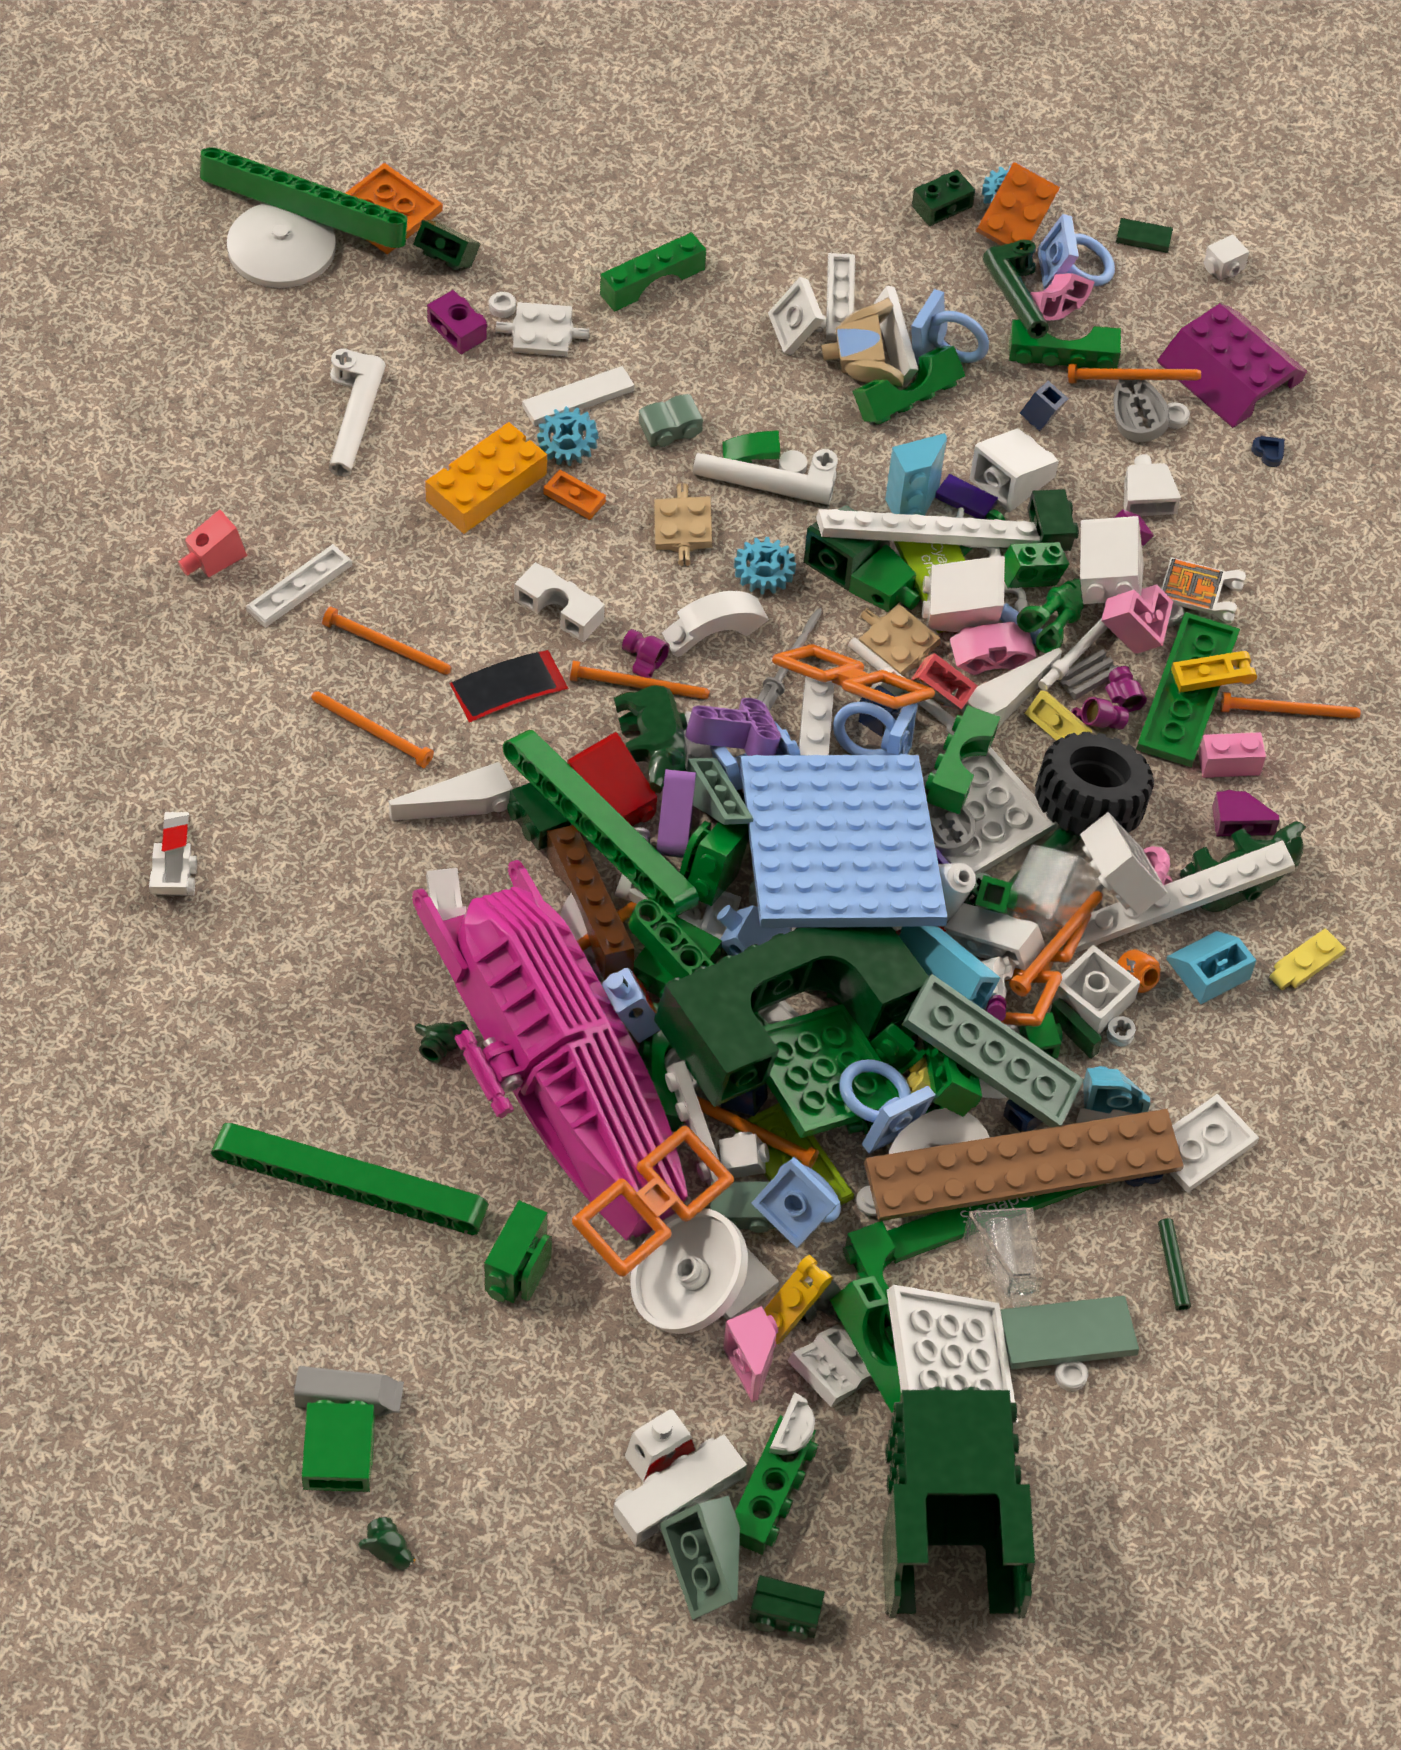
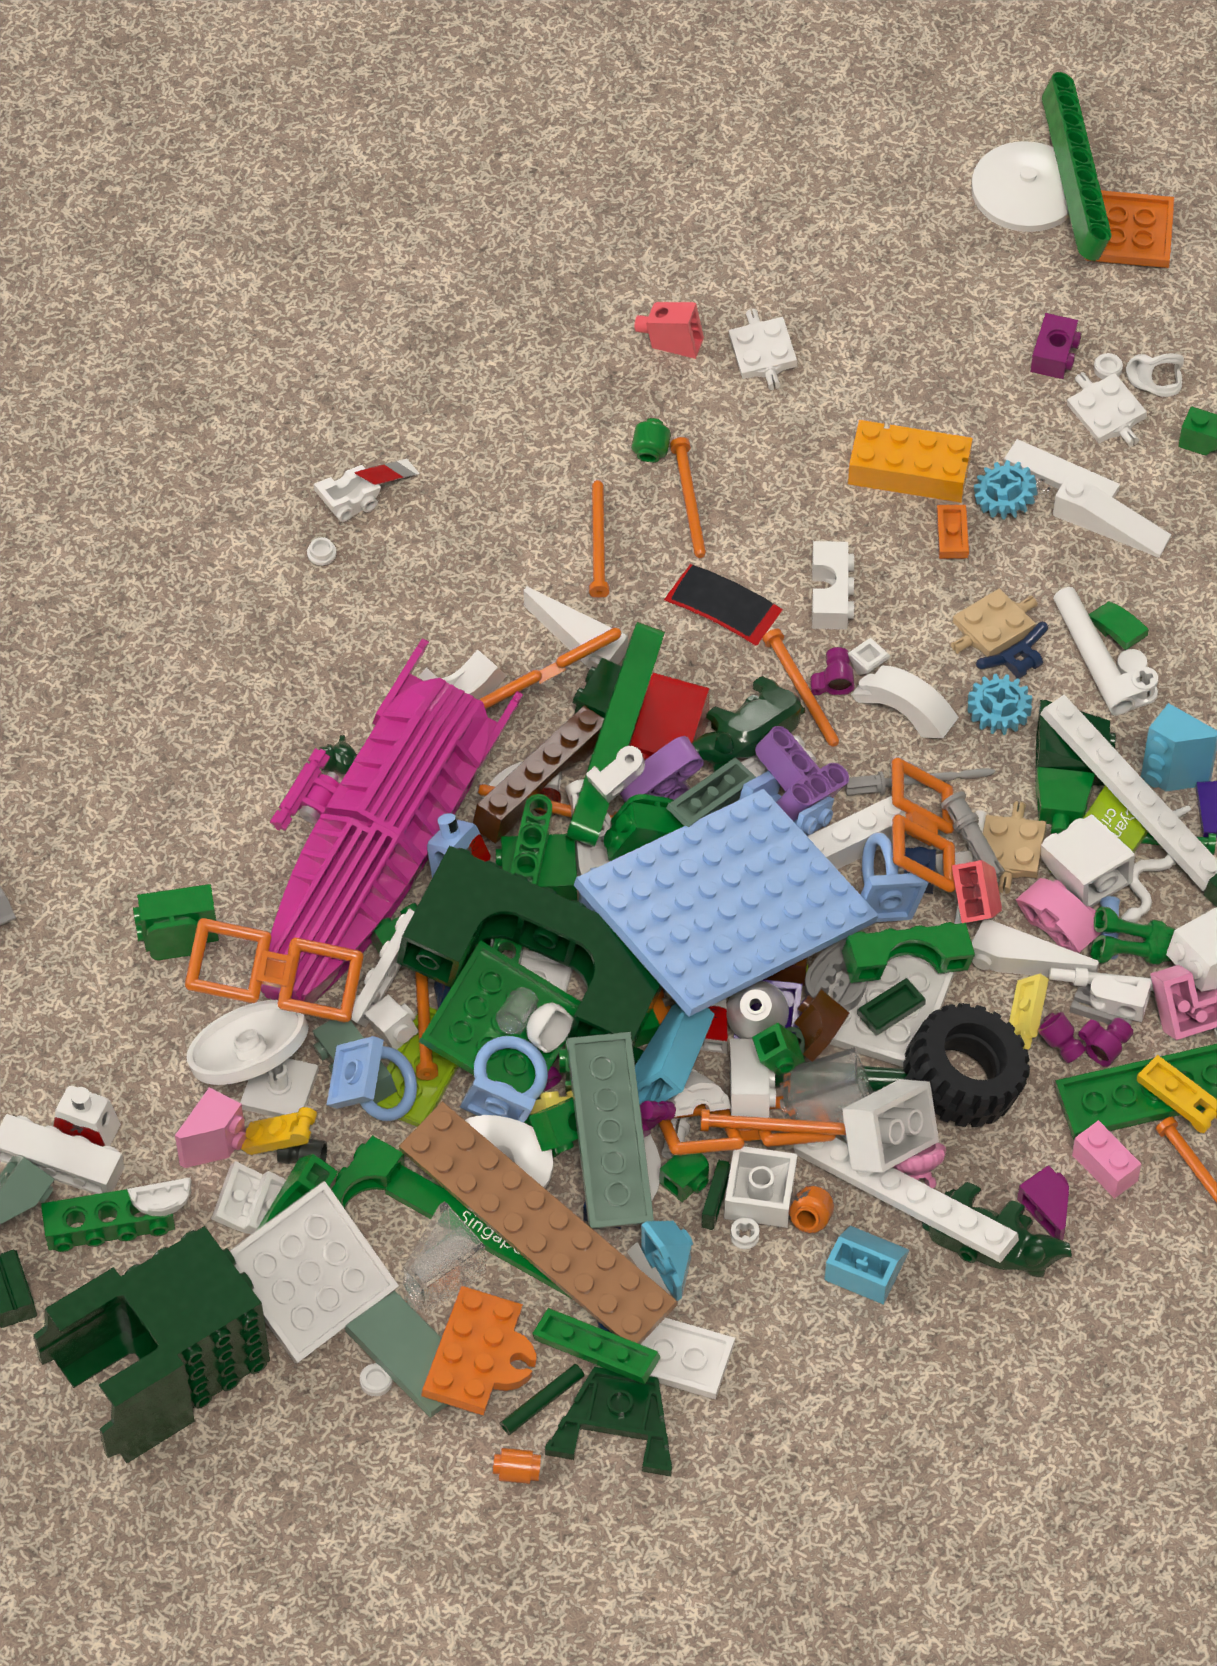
camera: 60 degrees right, 0 degrees up
green beam [211,1123,489,1235] -> none
white tile [246,544,352,628] -> none
white axle [329,349,386,476] -> none
dark green brick [413,220,481,270] -> none
sand green brick [639,394,703,447] -> none
green brick [1004,542,1069,588] -> none
light yellow hinge [1269,928,1346,990] -> none
none -> white plate [307,538,336,566]
none -> orange plate [421,1285,536,1416]
none -> orange bar [479,628,622,709]
none -> orange brick [493,1448,541,1484]
none -> clear brick [496,987,538,1034]
none -> white hair [526,1002,573,1053]
none -> green plate [532,1308,661,1384]
none -> dark green wing [545,1367,672,1477]
none -> white leg [586,746,645,803]
none -> green head [631,418,671,463]
none -> white plate [728,309,797,390]
none -> reddish brown arch [794,989,850,1062]
none -> white slope [848,638,890,675]
none -> dark green tile [857,978,926,1036]
none -> light grey pin [940,791,1005,878]
none -> dark blue piece [976,621,1048,679]
none -> white slope [1053,475,1171,558]
none -> white leg [1090,975,1151,1022]
none -> white piece [1126,353,1184,397]

